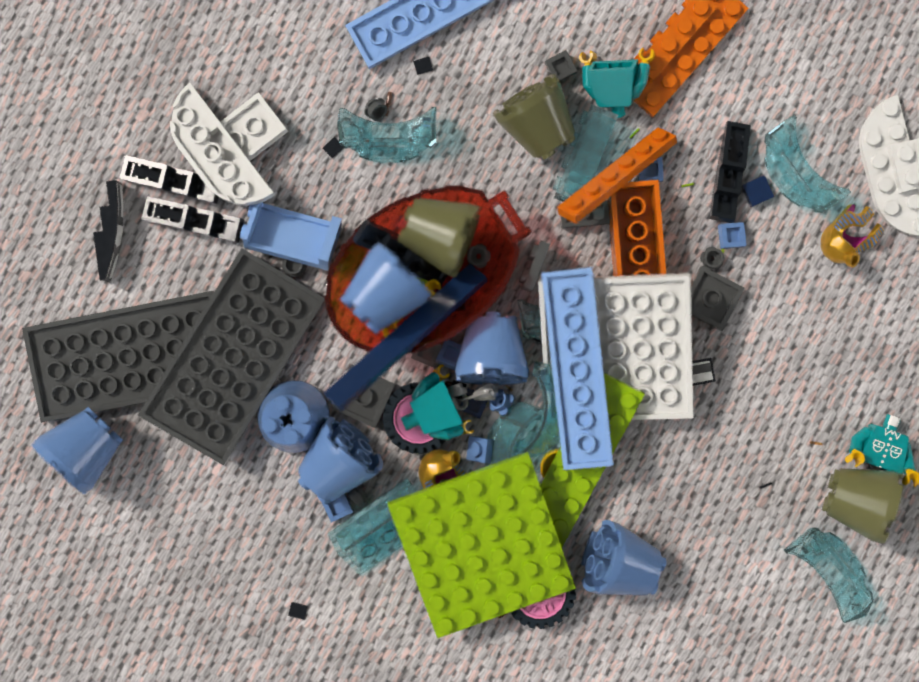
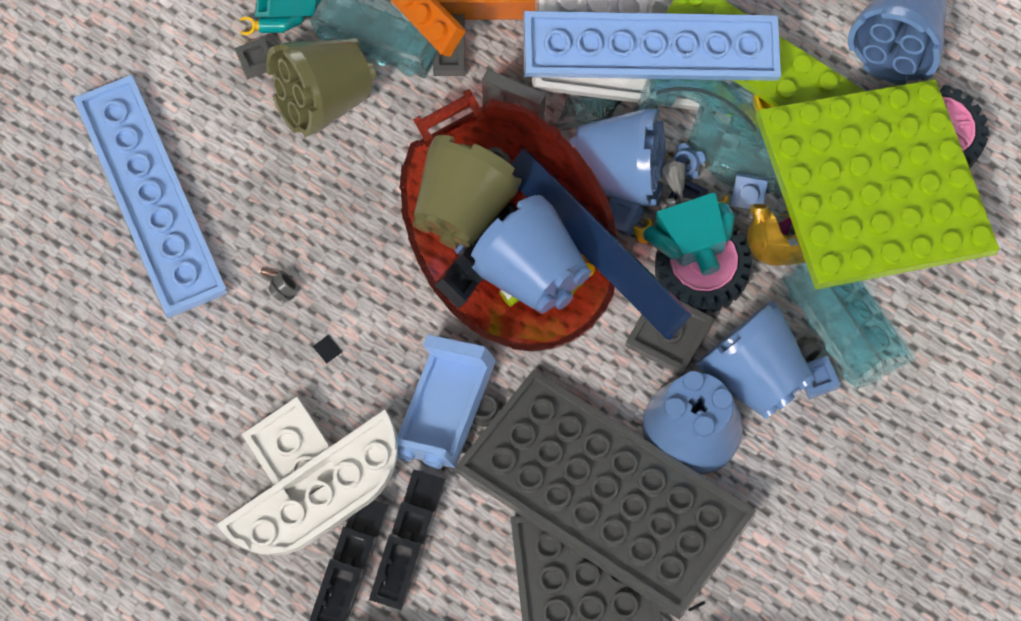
camera: 85 degrees left, 20 degrees down
black window [288,602,308,620] -> none
clear light blue windscreen [337,107,437,163] -> none
black window [413,56,433,75] -> none

